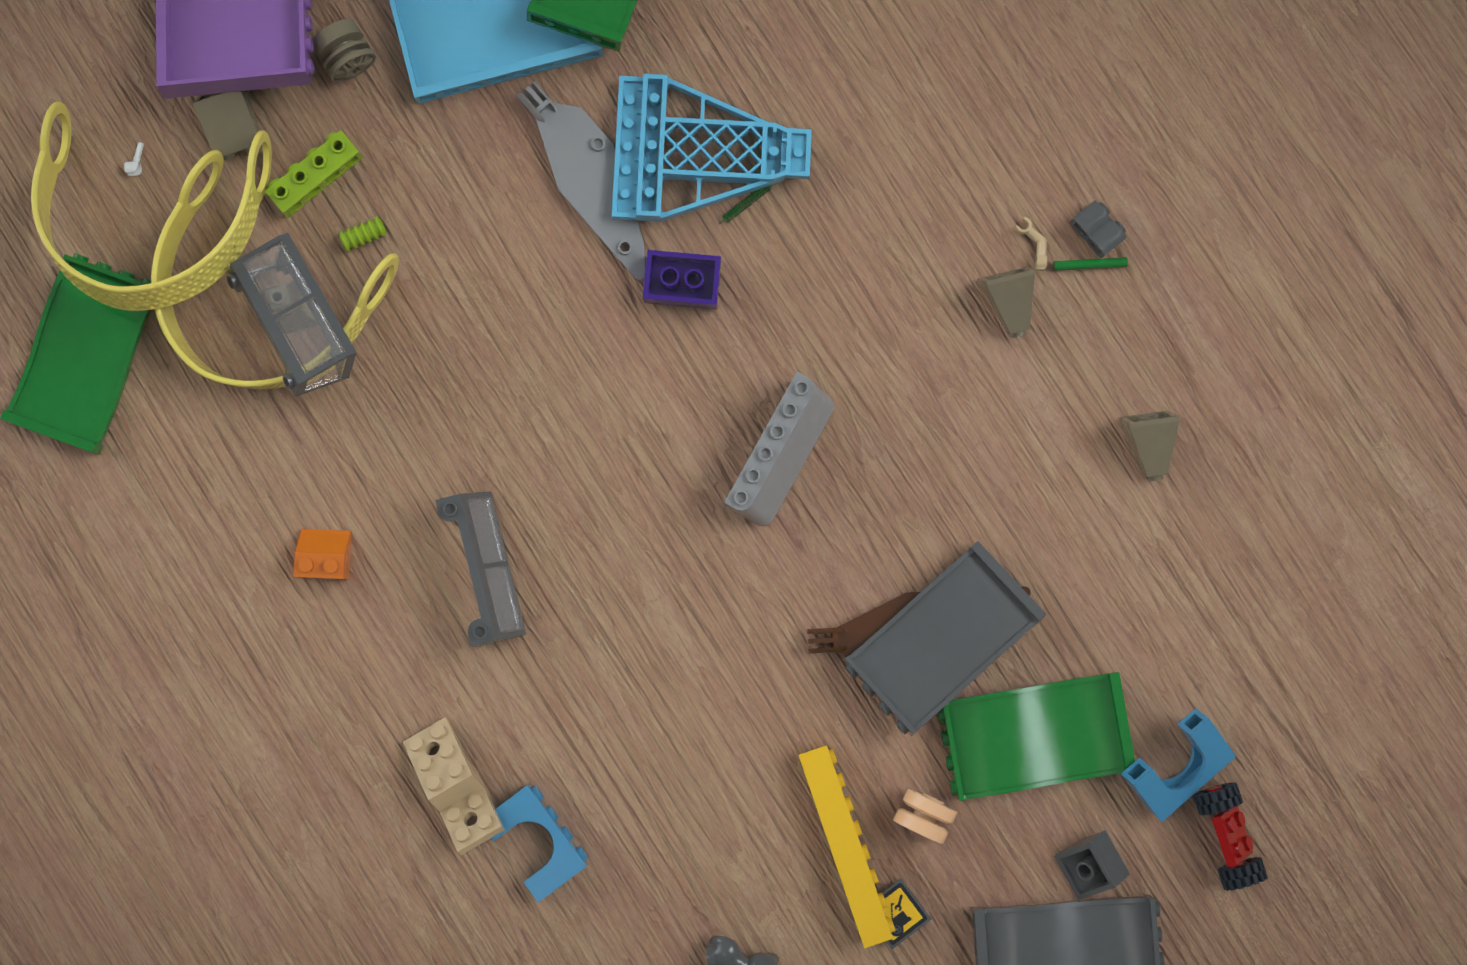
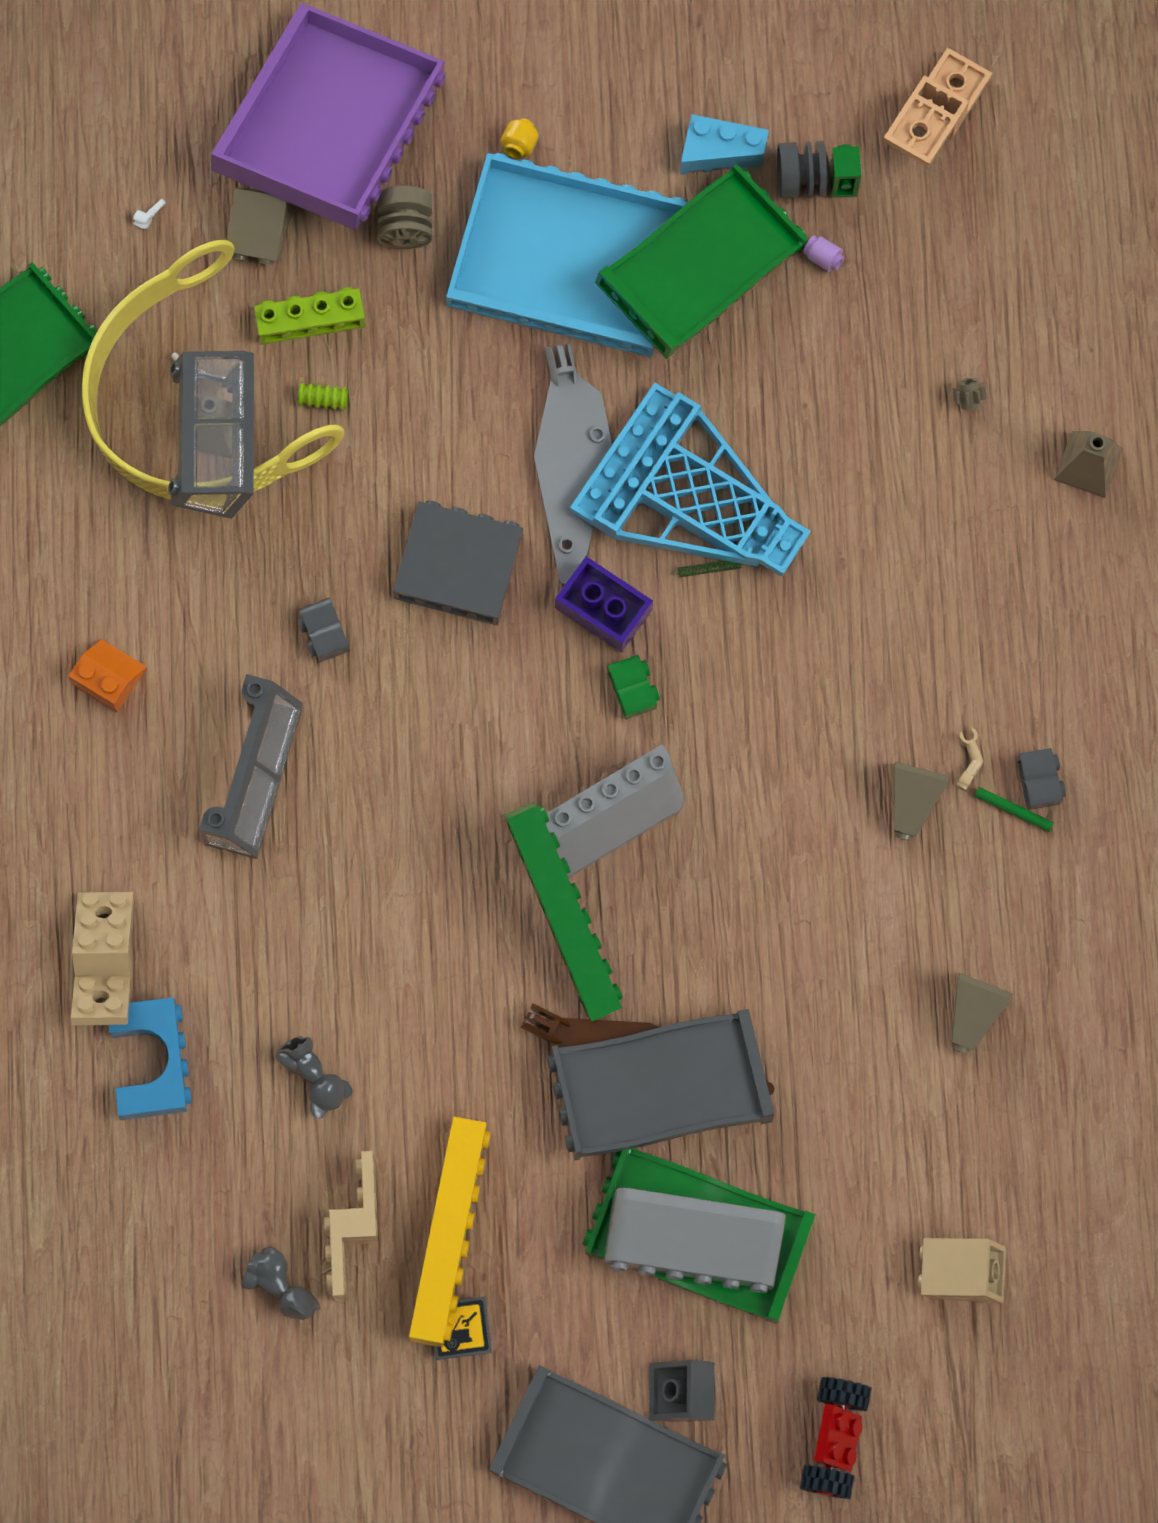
camera: 25 degrees right, 10 degrees down
light yellow piece [31,101,272,311] -> none
light nougat wheel [893,788,958,844] -> none
dark azure arch [1121,708,1236,822] -> none
none -> dark grey animal [276,1036,353,1119]
none -> dark grey brick [297,597,350,662]
none -> tan bracket [324,1151,378,1302]
none -> dark grey panel [393,501,523,626]
none -> green brick [503,801,623,1021]
none -> light grey windscreen [604,1188,786,1293]
none -> green brick [607,655,660,720]
none -> tan slope [918,1238,1006,1303]

